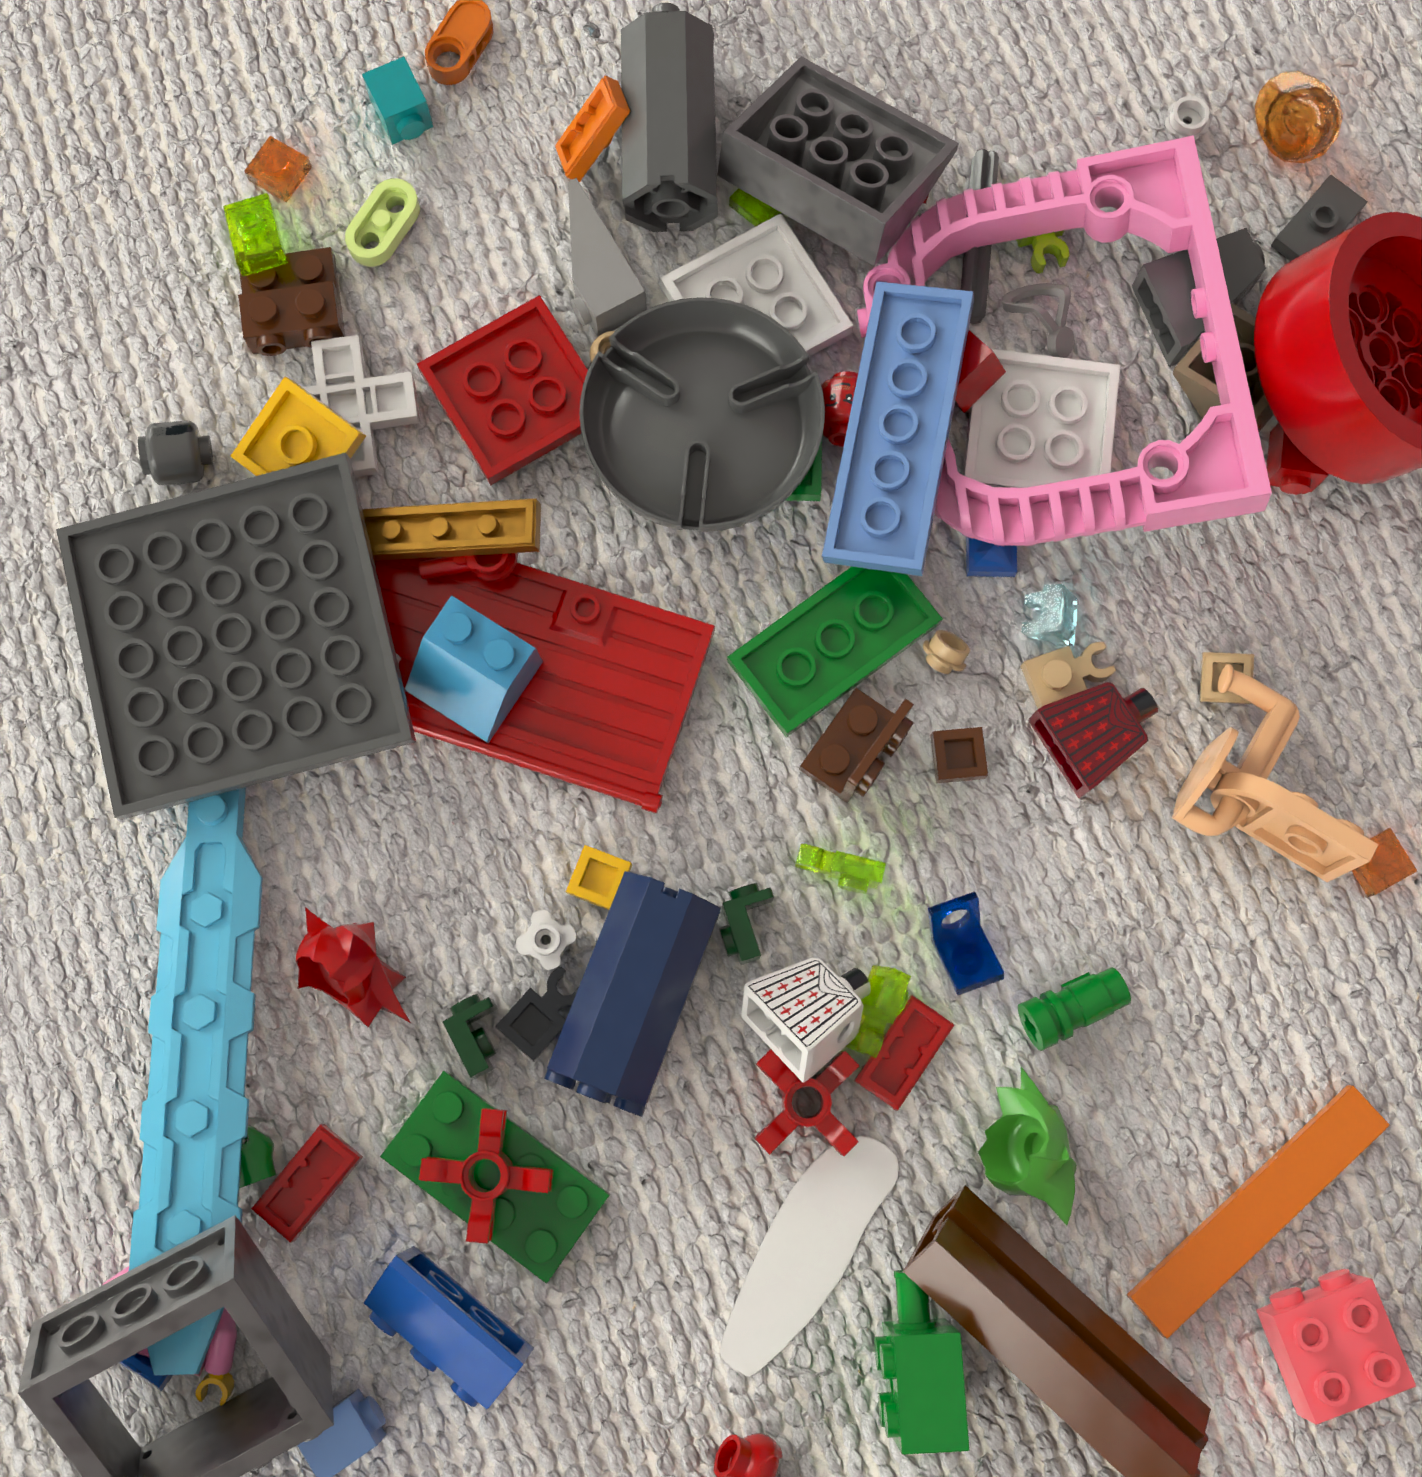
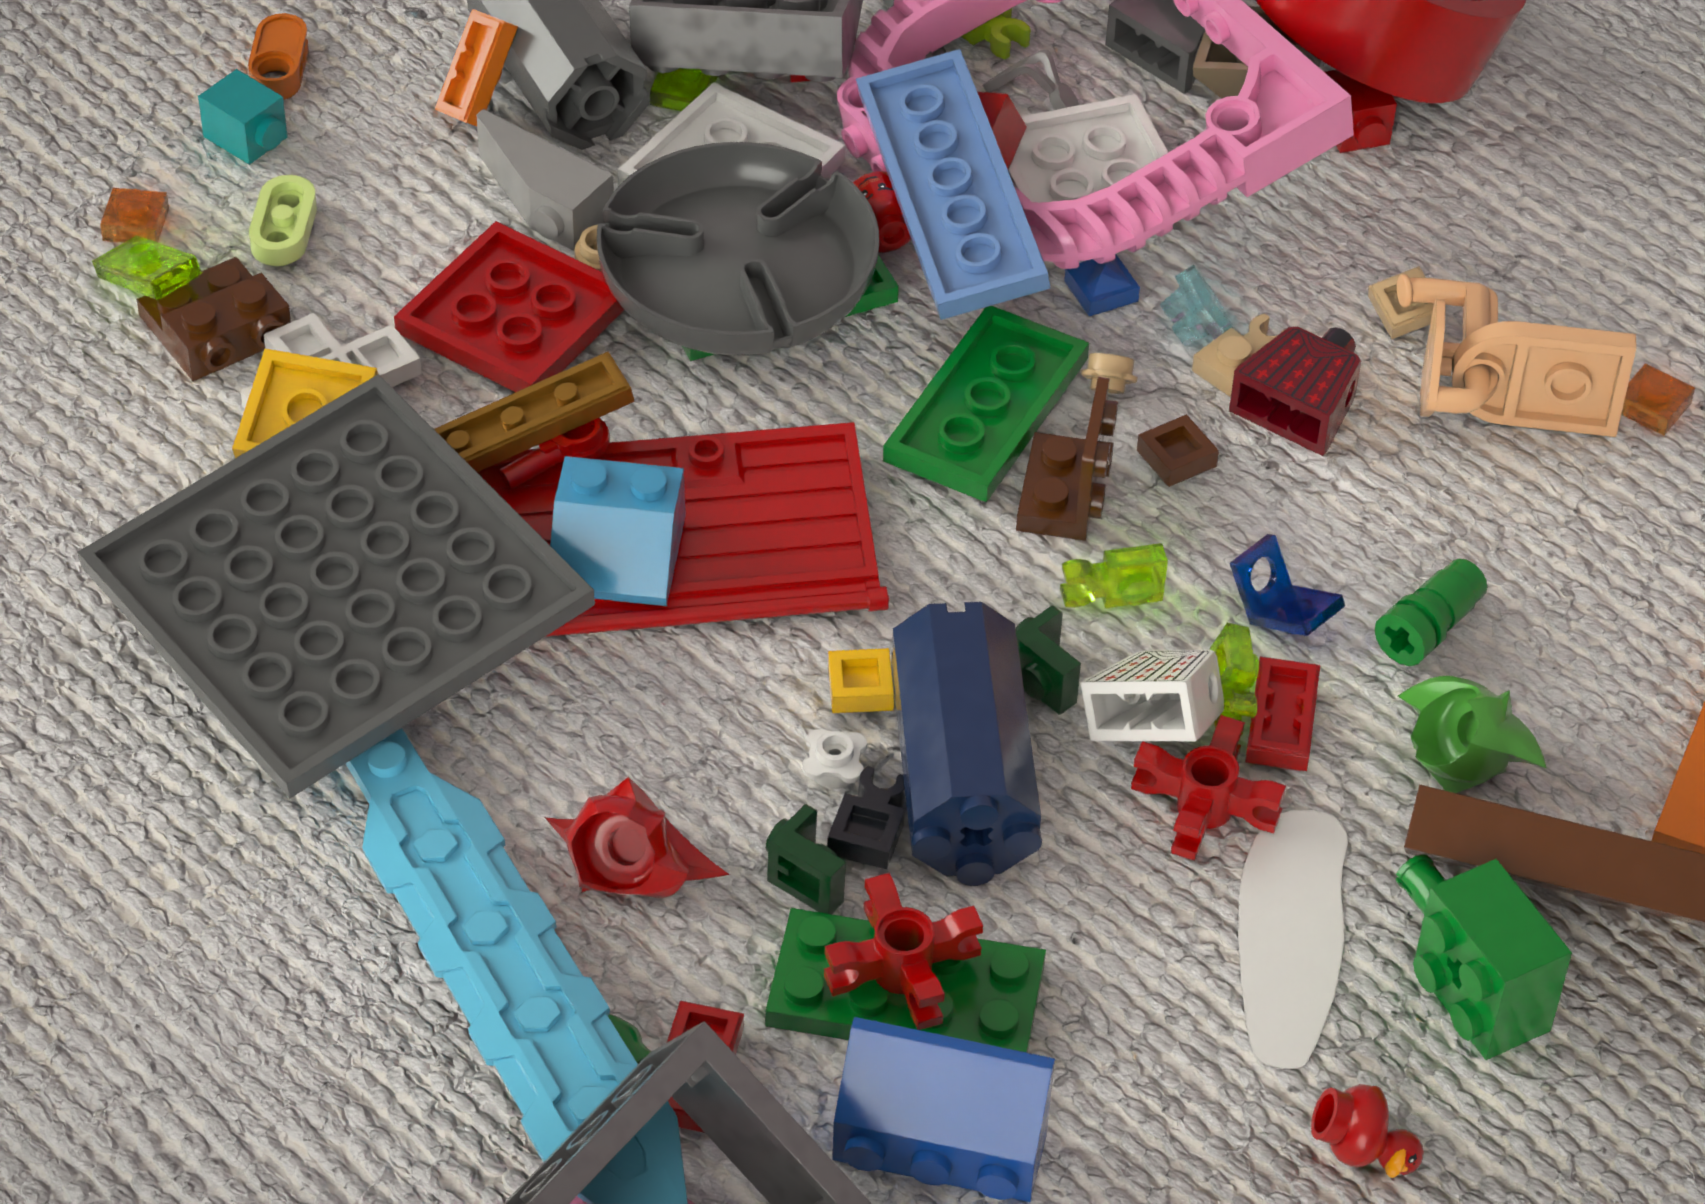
camera: 25 degrees left, 30 degrees down
dark grey head [138,420,213,485] -> none

